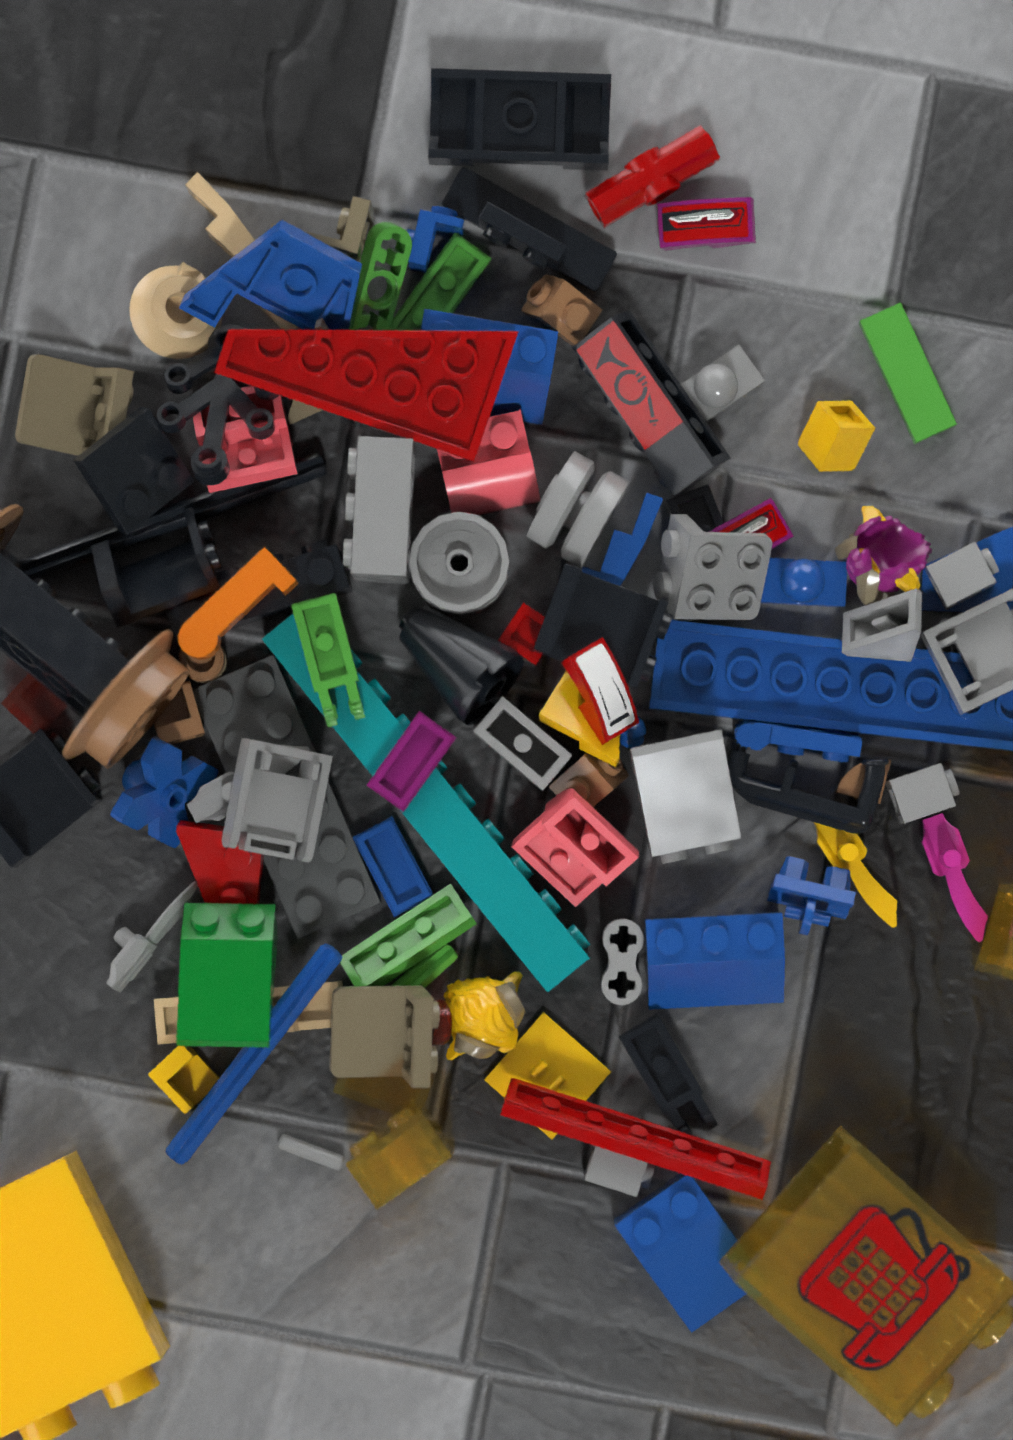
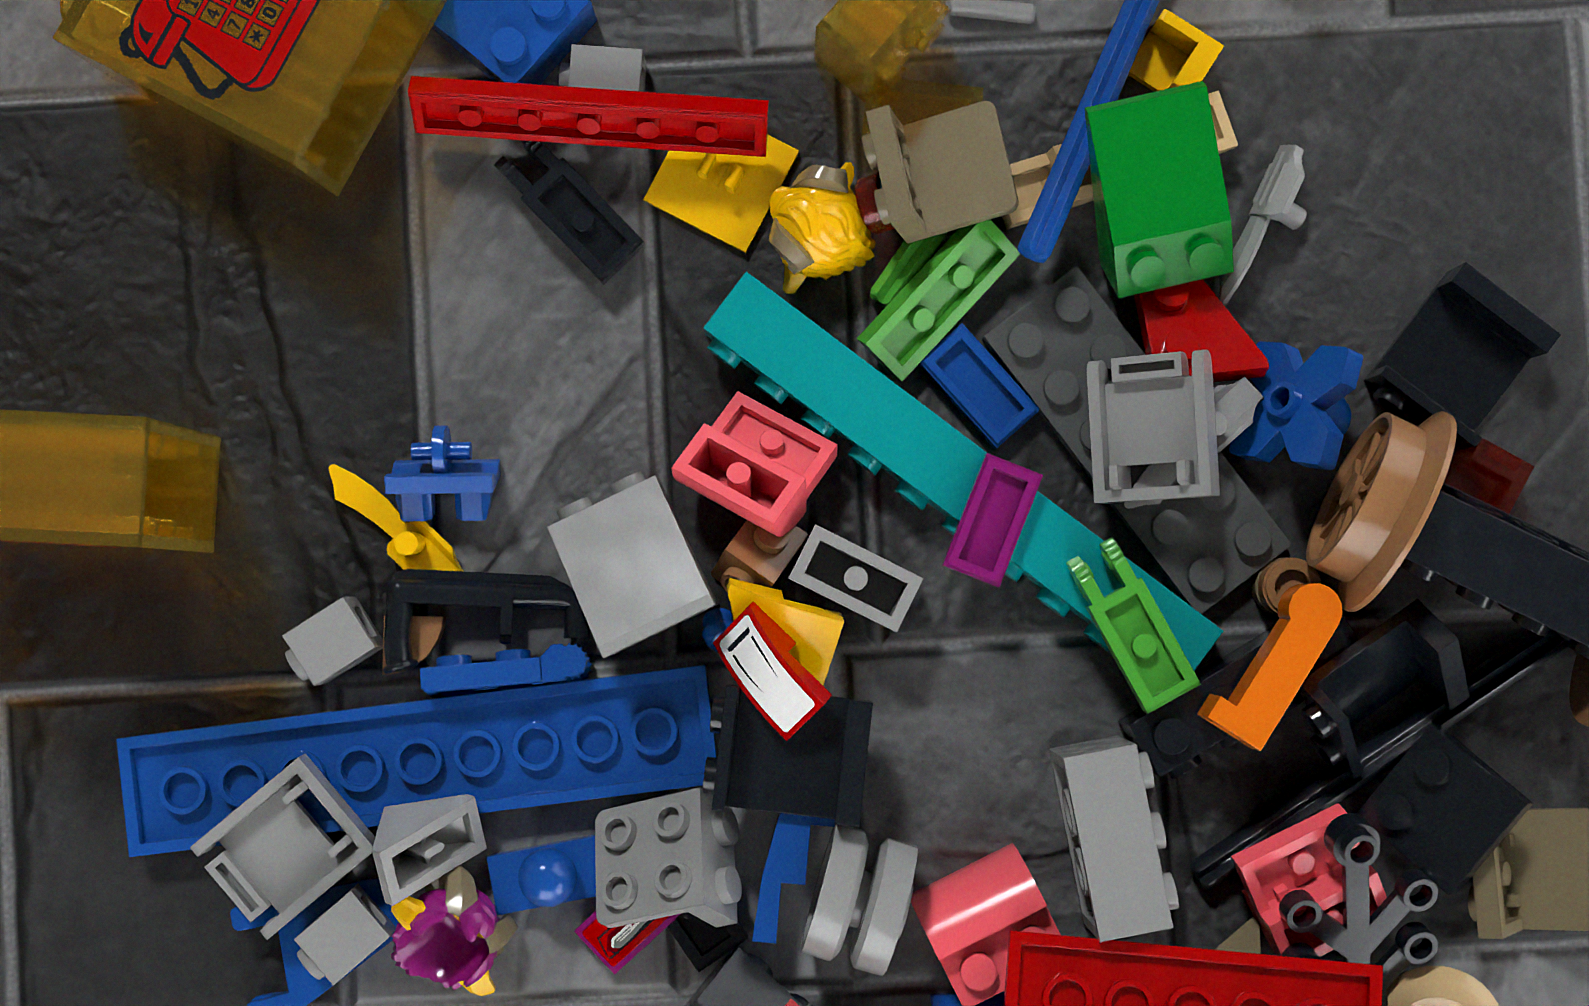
camera: 165 degrees right, 0 degrees up
medium nougat panel [154,681,205,745] -> none
black cone [399,605,524,726] -> none
light grey wheel [409,512,510,616] -> none
red tile [498,602,545,666] -> none
light grey axle [600,918,644,1005] -> none
blue slope [644,912,785,1010] -> none
dark pink piece [922,813,988,942] -> none

